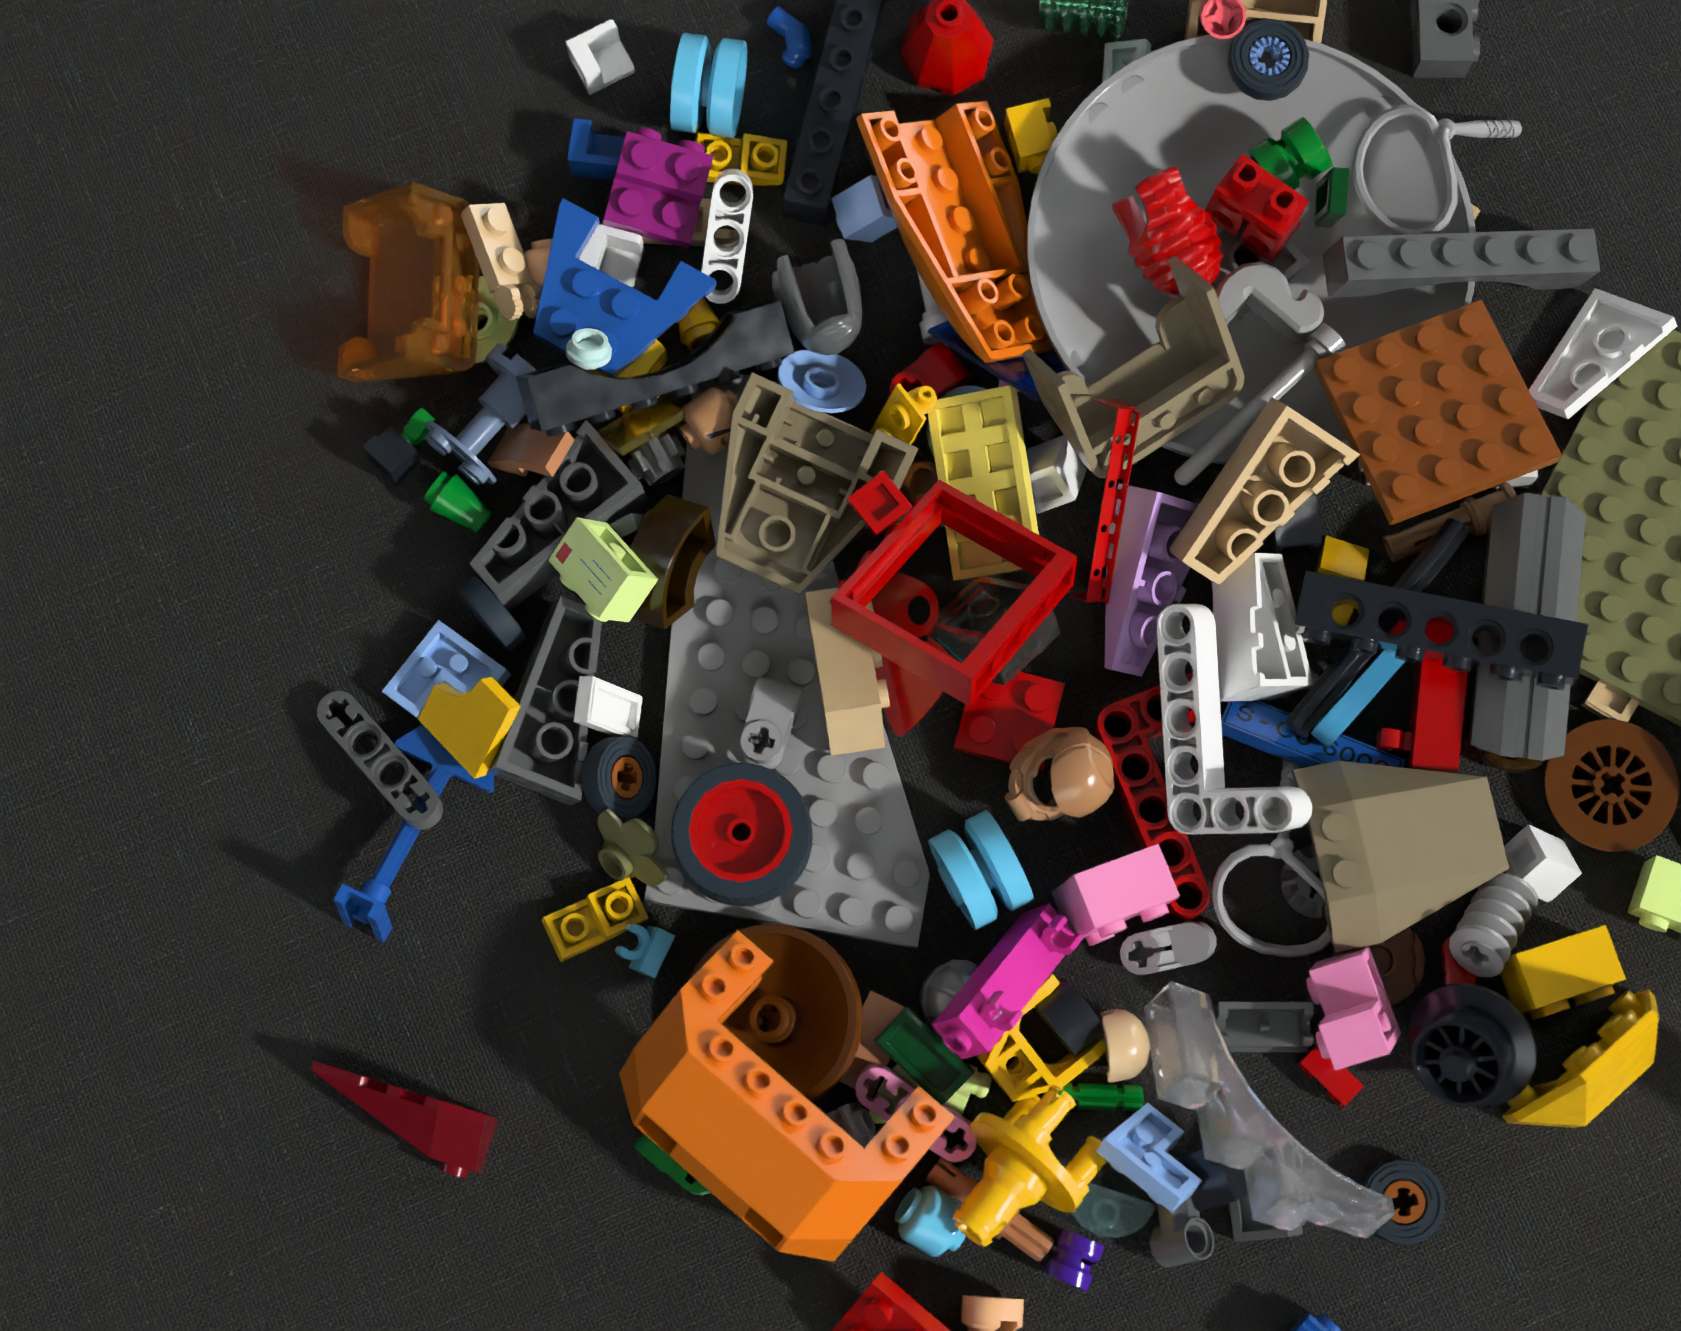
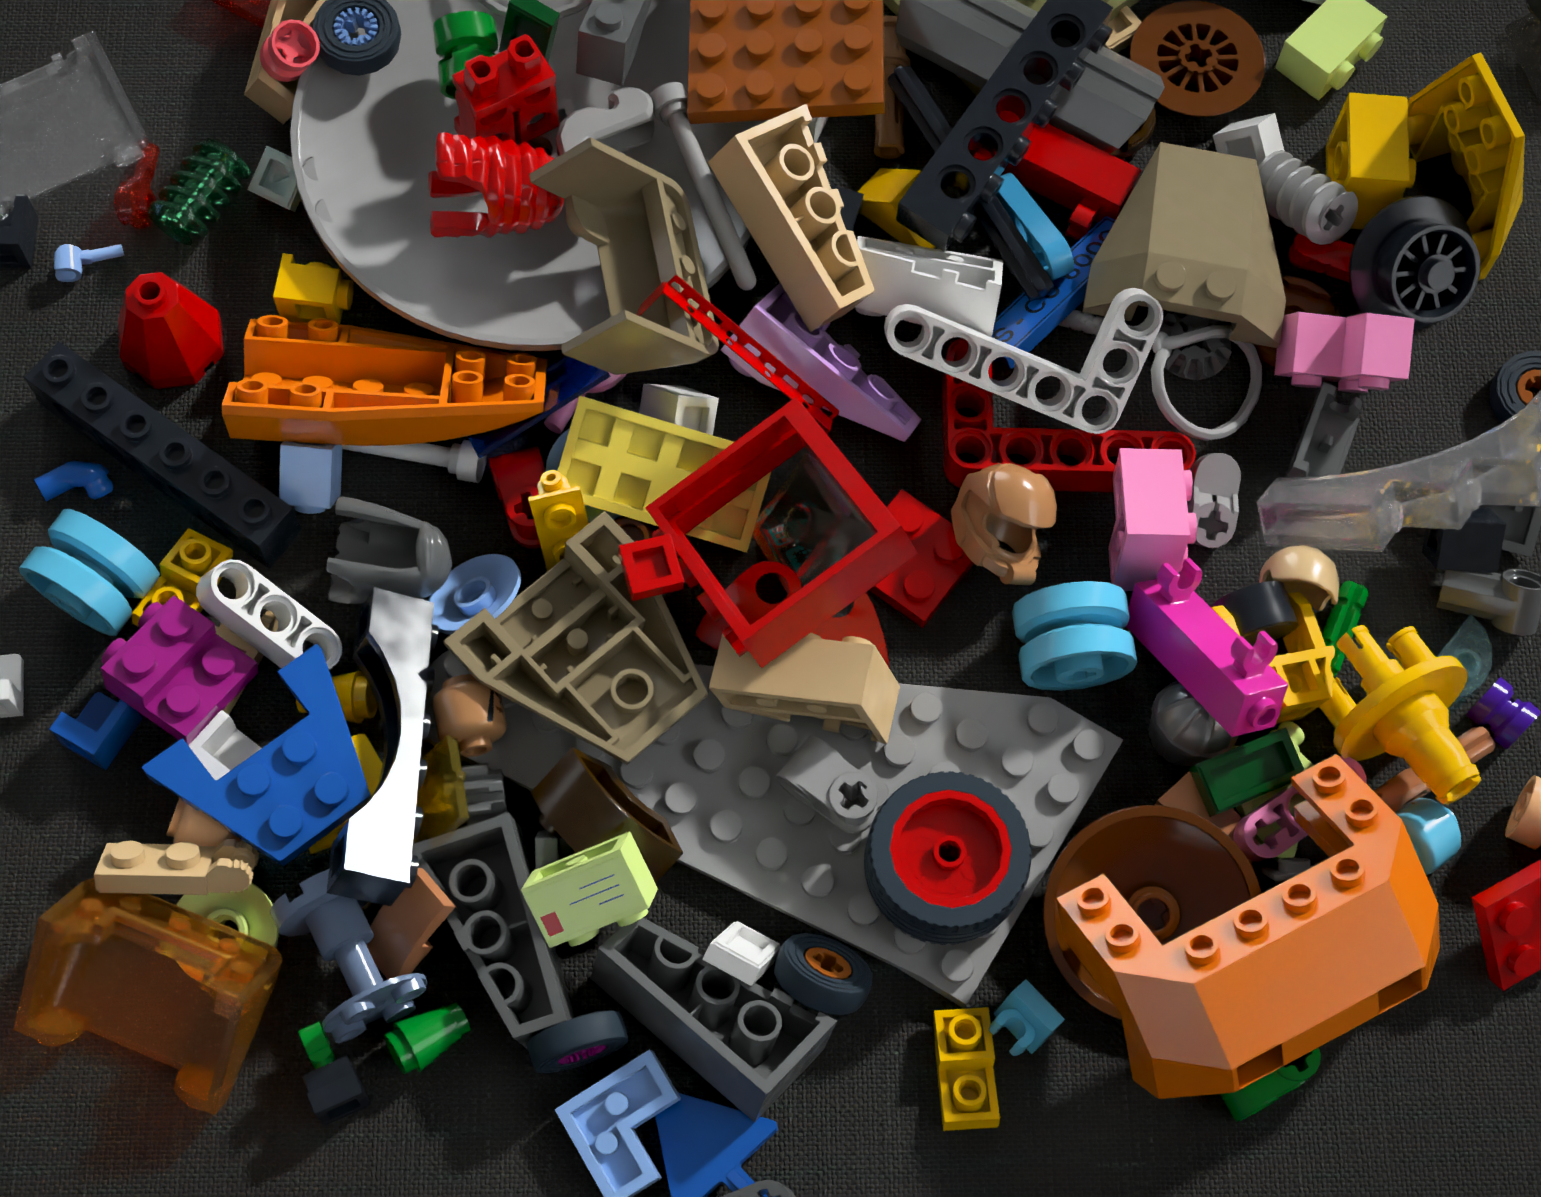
camera: 75 degrees left, 10 degrees down
yellow tile [418,677,521,779] -> none
light aqua plate [566,328,612,370] -> none
olive plate [597,809,668,886] -> none
light blue plate [1096,1103,1201,1212] -> none
red piece [1296,1044,1364,1108] -> none

